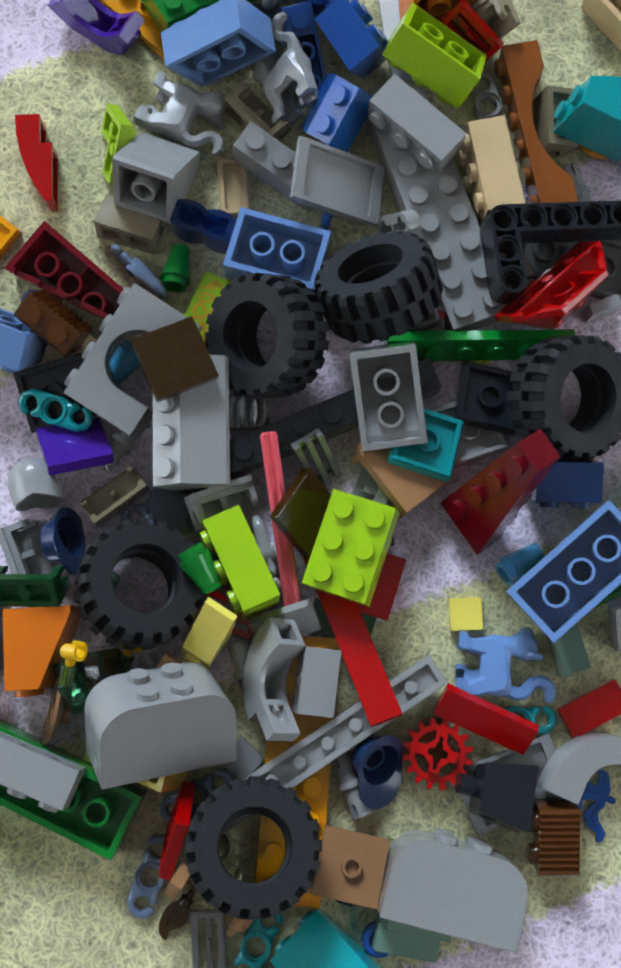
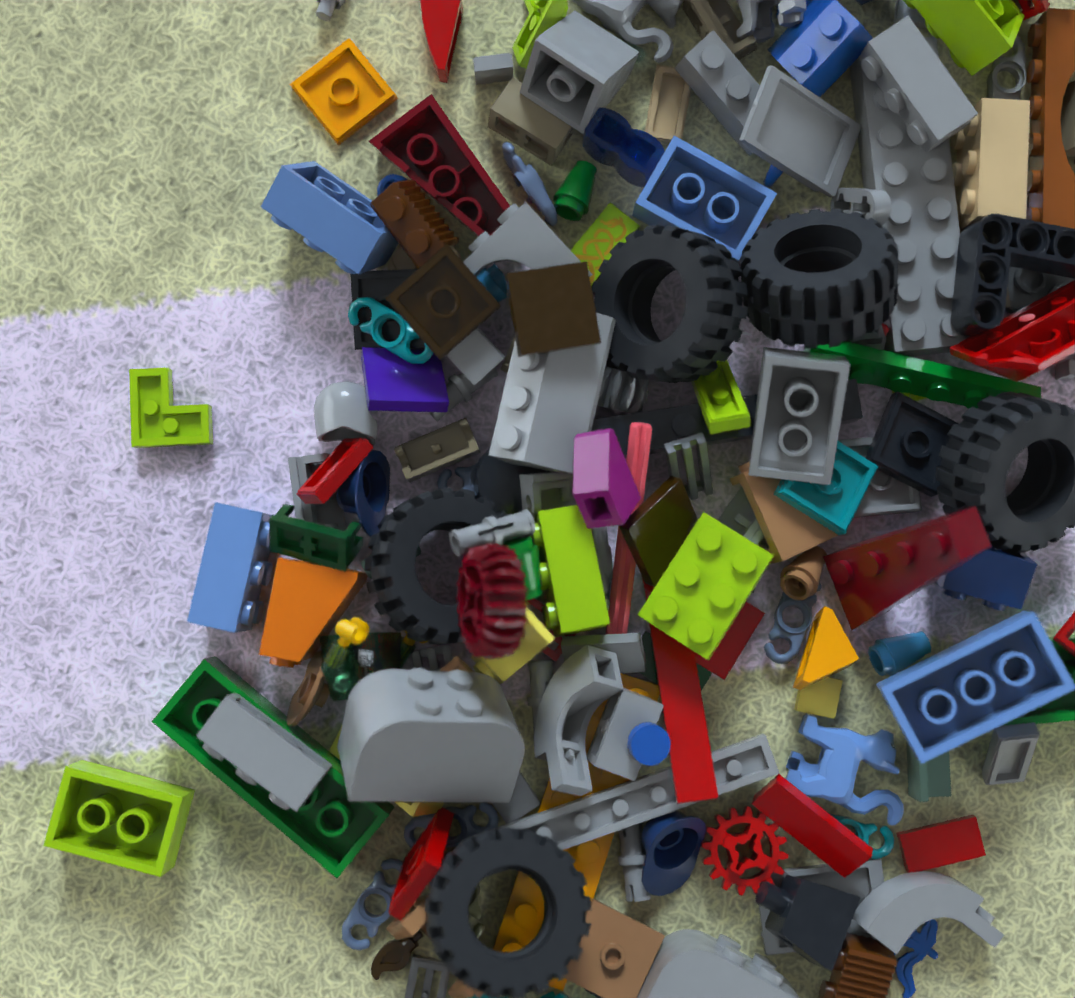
camera: 15 degrees right, 5 degrees up
none -> red tile [297,437,374,504]
none -> dark brown tile [386,244,502,360]
none -> light grey pin [449,509,535,557]
none -> dark red gear [455,544,529,659]
none -> light grey tile [473,53,514,85]
none -> magenta slope [573,428,641,529]
none -> blue tile [627,722,671,766]
none -> lime tile [691,360,750,434]
none -> sand blue piece [764,581,822,664]
none -> medium nougat cone [780,546,827,600]
none -> light orange slope [793,606,859,690]

